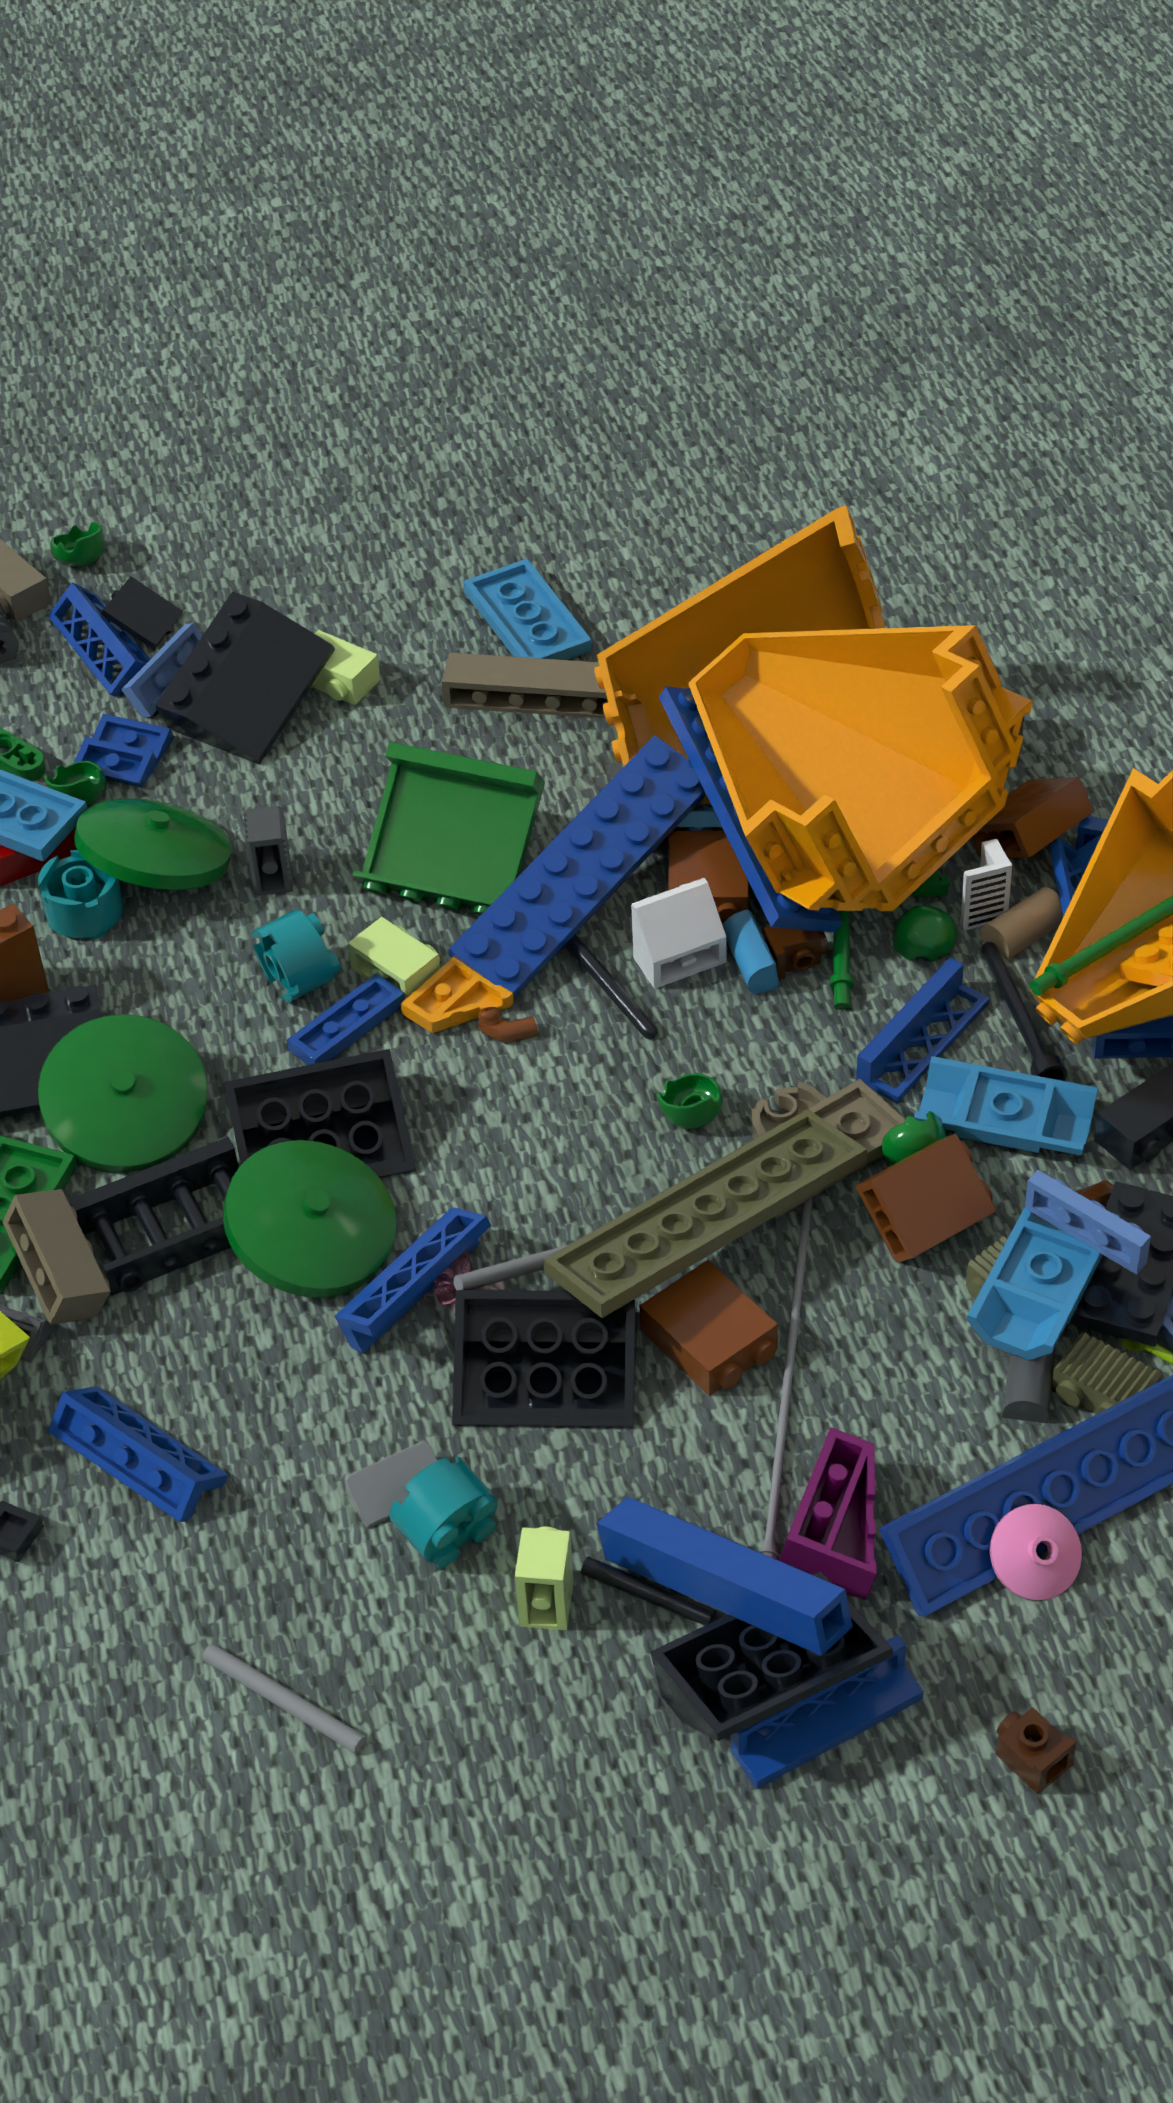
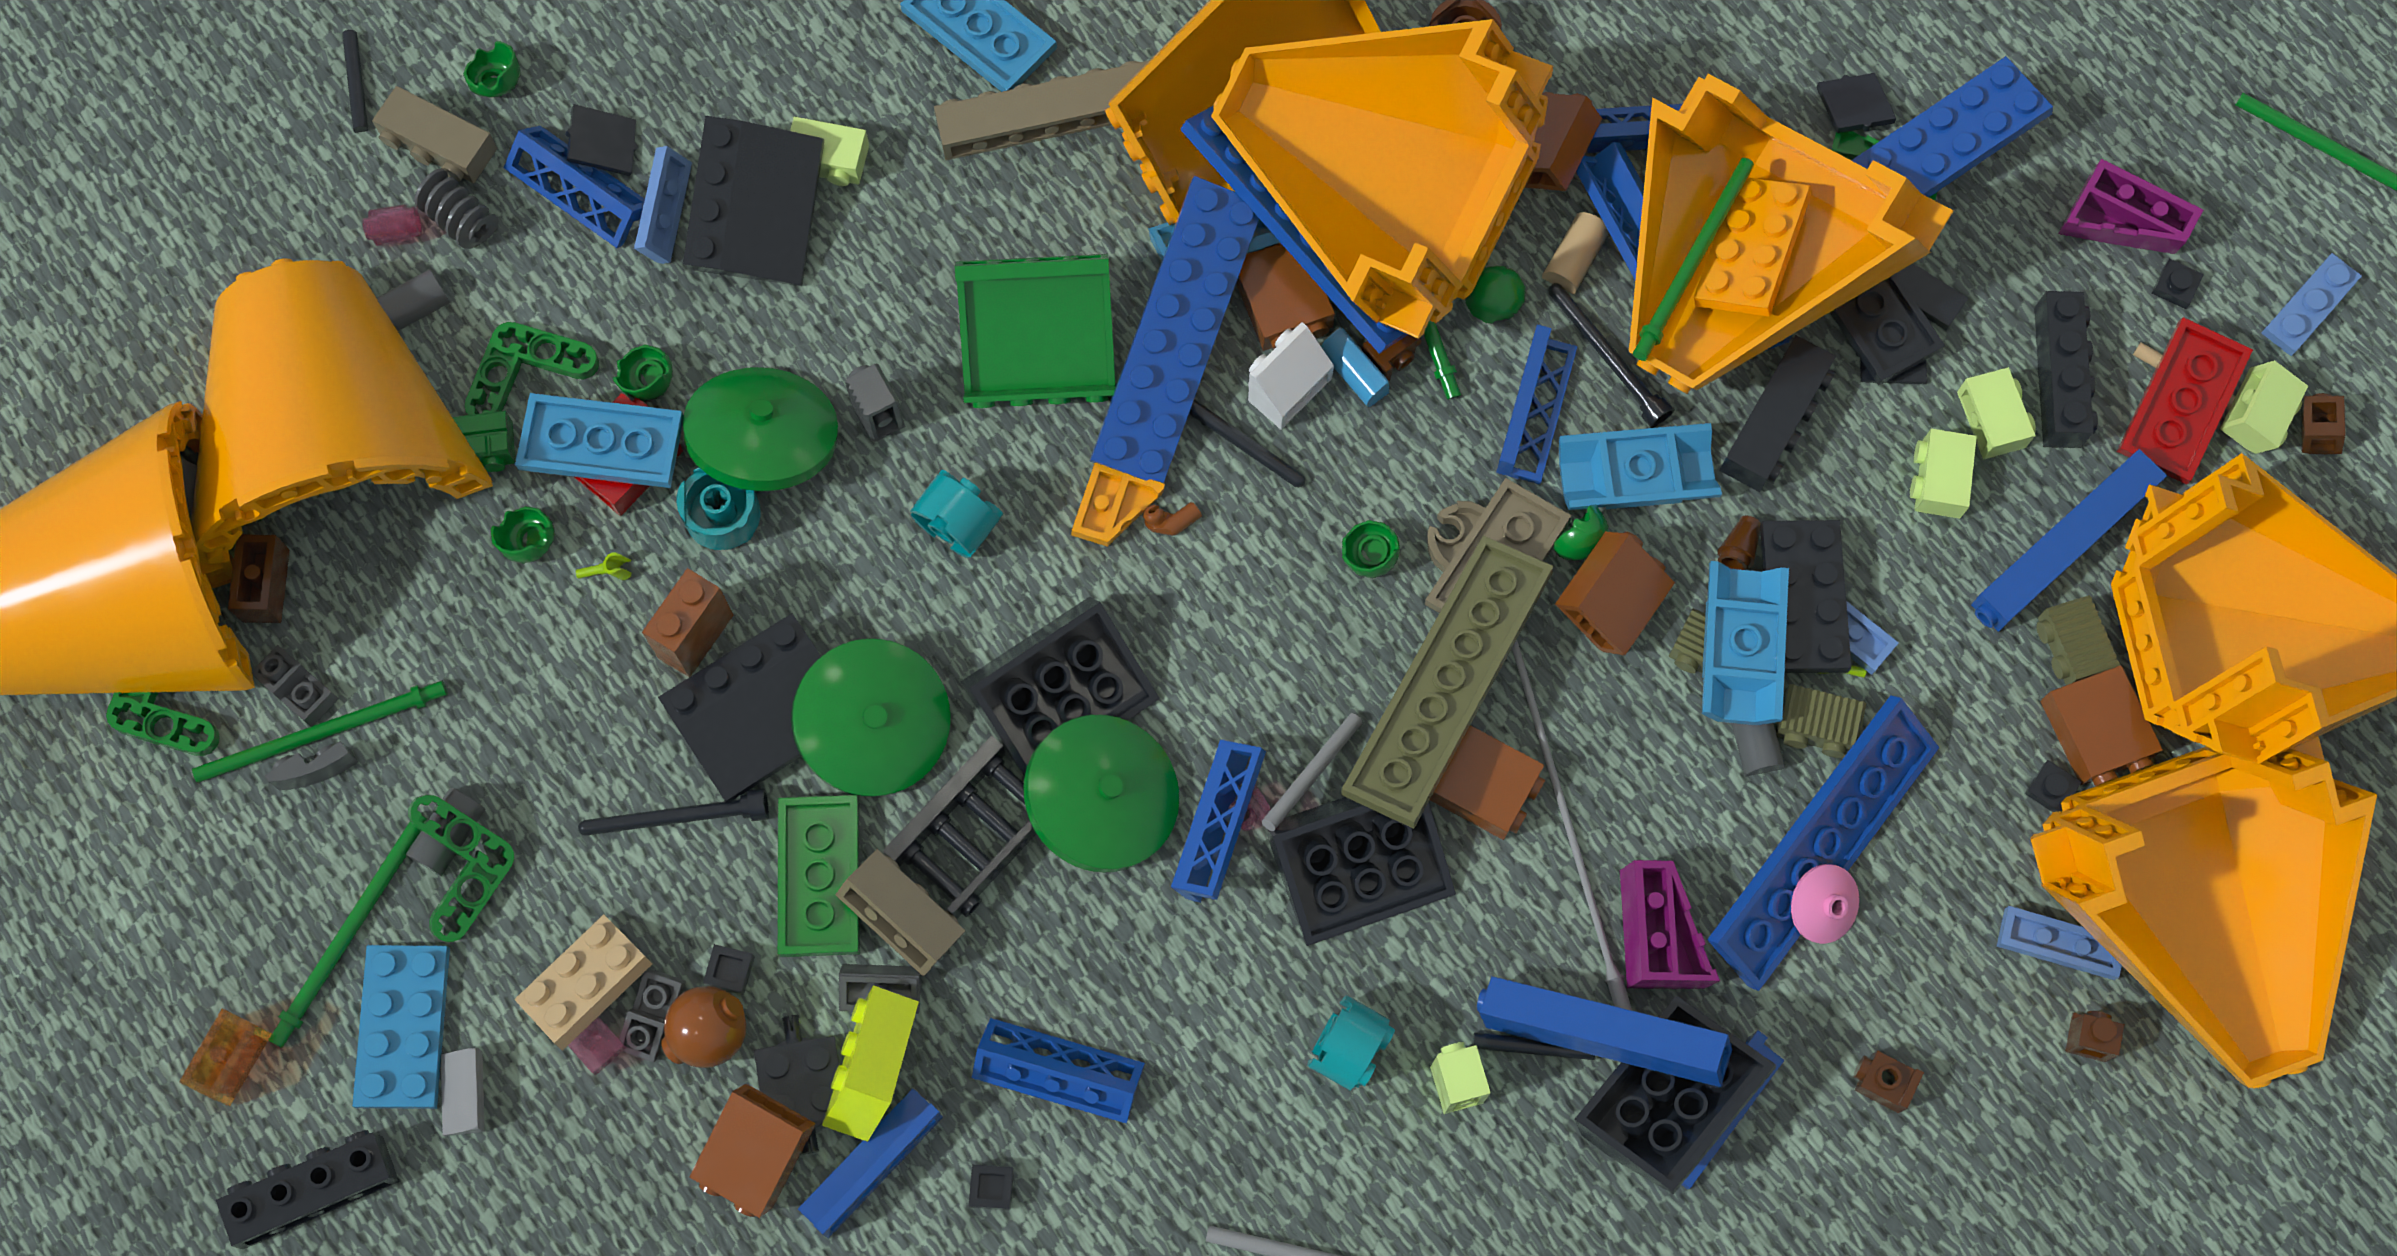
camera: 25 degrees left, 25 degrees up
blue slope [74,714,174,787] -> none
blue plate [287,973,405,1065] -> none
light grey slope [345,1440,437,1529] -> none
yellowish green brick [348,917,440,999] -> none
white panel [960,839,1012,931] -> none
medium blue plate [1025,1170,1151,1275] -> none

